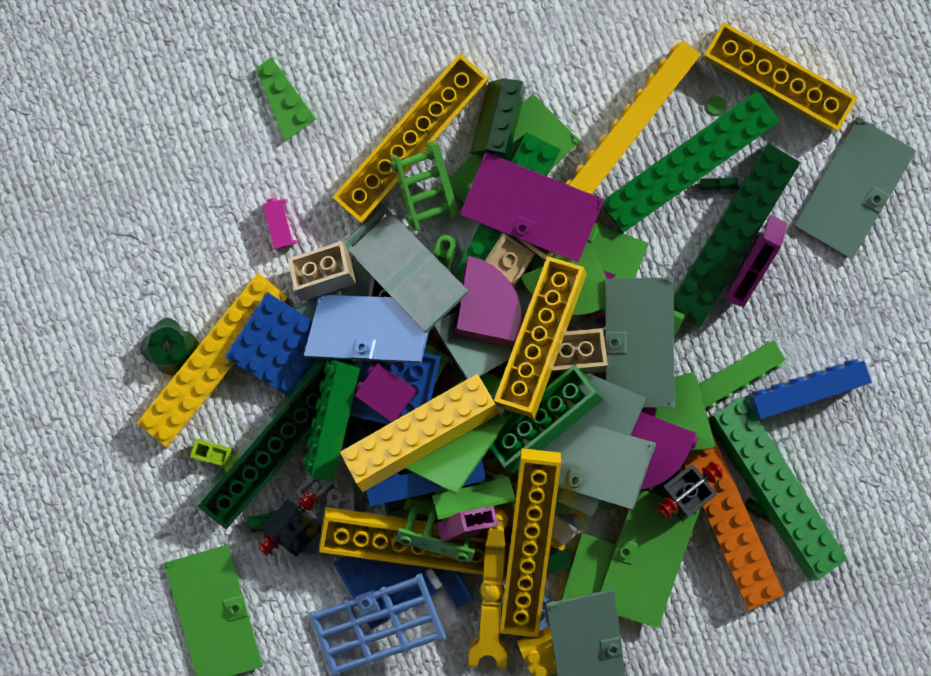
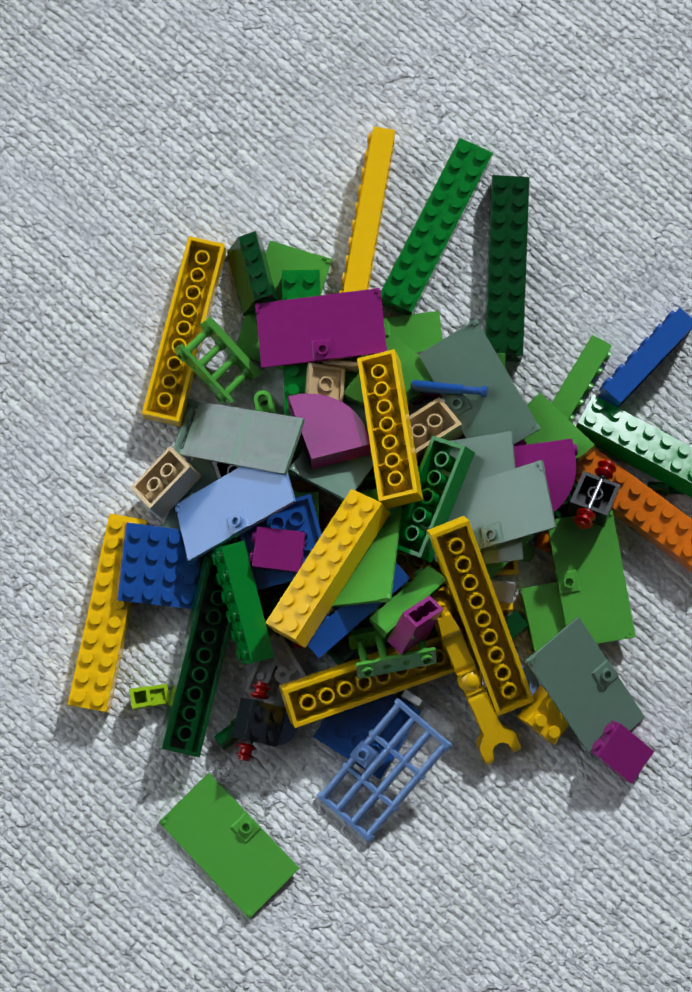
camera: 30 degrees left, 10 degrees down
dark green brick [140,317,199,376] -> none
bright green wing [256,57,316,142] -> none
dark pink brick [263,197,299,250] -> none
blue panel [438,570,474,608] -> none
dark green axle [700,176,739,191] -> none
yellow brick [702,22,858,134] -> none
bright green piece [707,96,726,115] -> none
magenta brick [727,215,788,308] -> none
sand green door [793,117,917,259] -> none
none -> blue piece [410,380,488,398]

